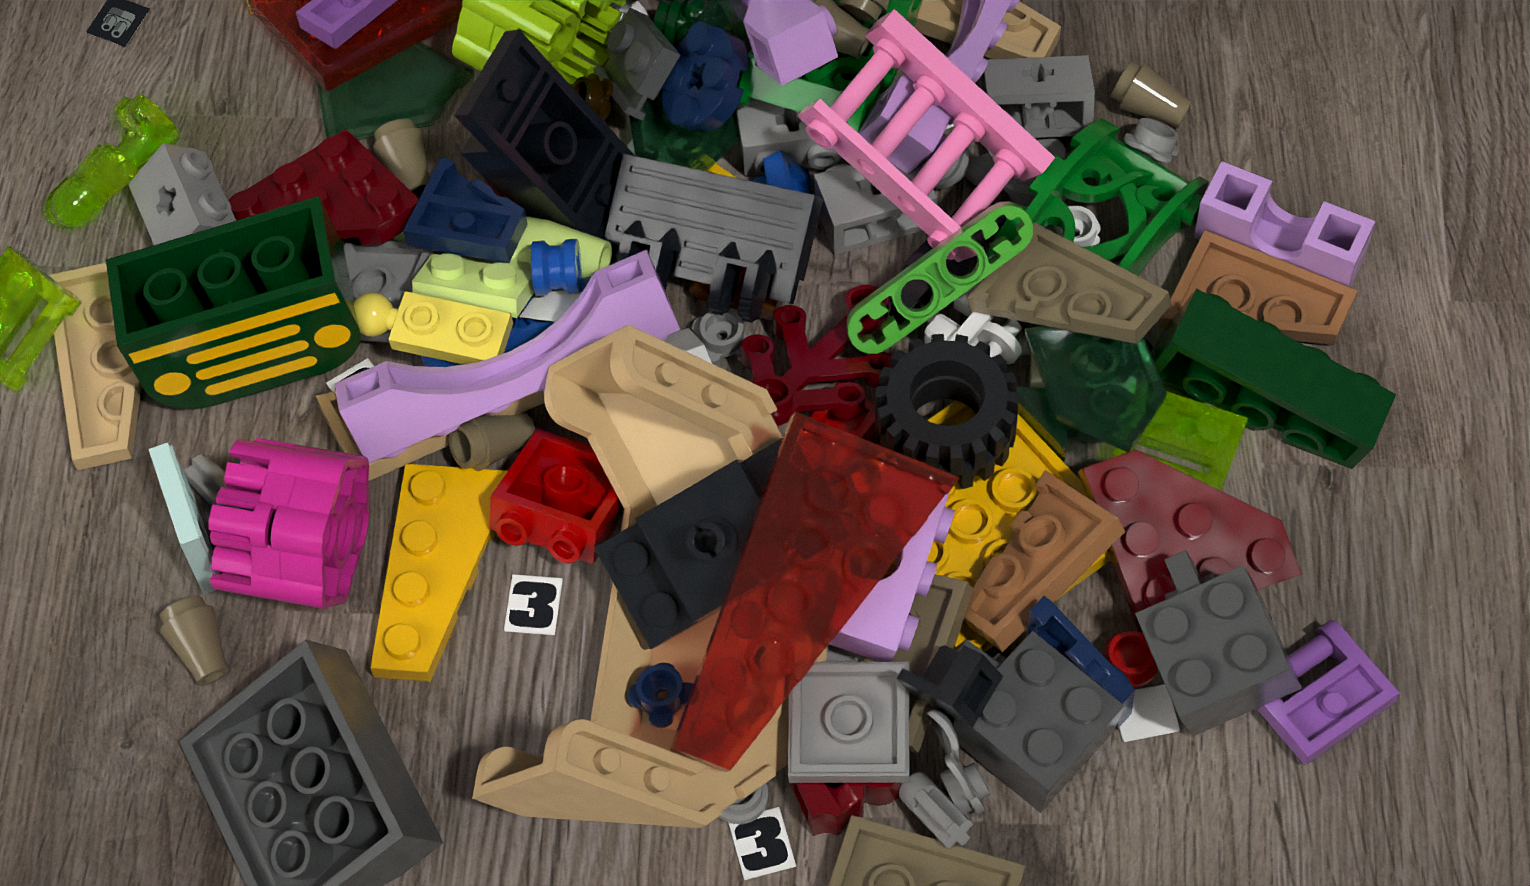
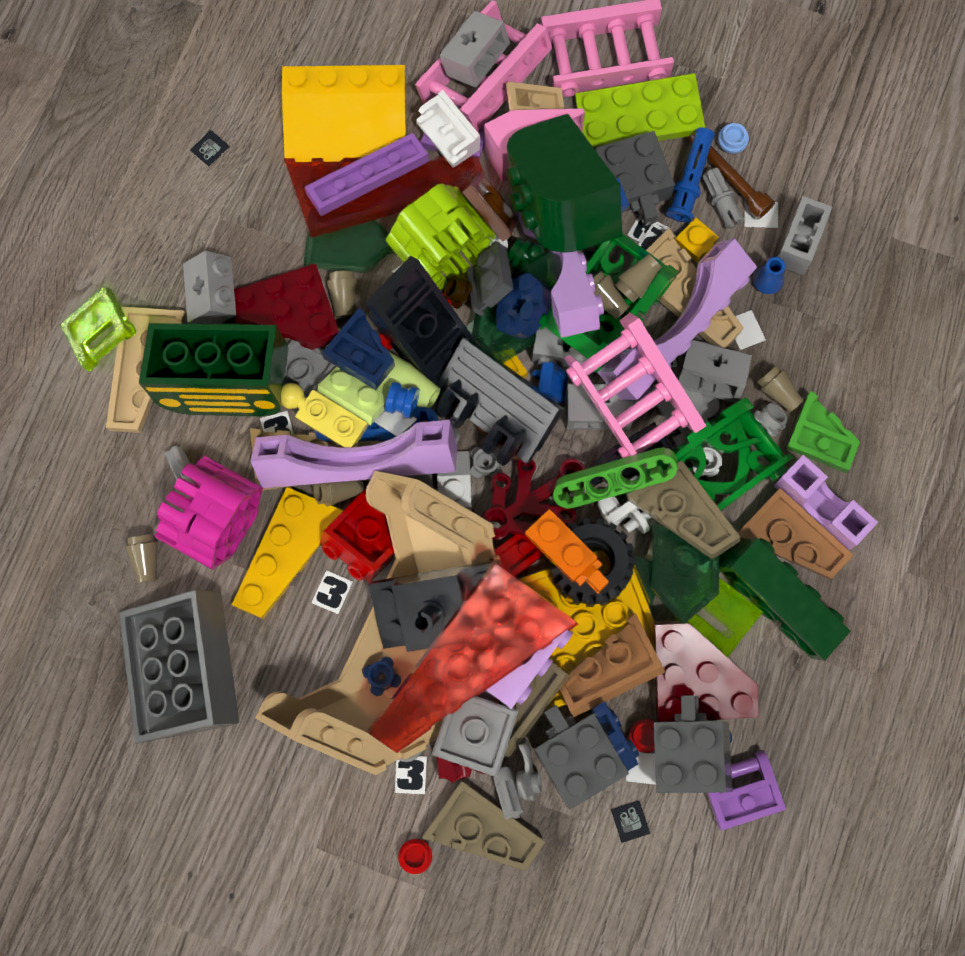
camera: 15 degrees right, 15 degrees up
clear neon green piece [43,94,180,228] -> none
light aqua tile [149,442,221,594] -> none
black panel [896,645,1003,727] -> none
none -> orange hinge [525,509,609,594]
none -> black sticker [611,801,650,843]
none -> white sticker [735,310,766,350]
none -> bright green wing [786,391,860,473]

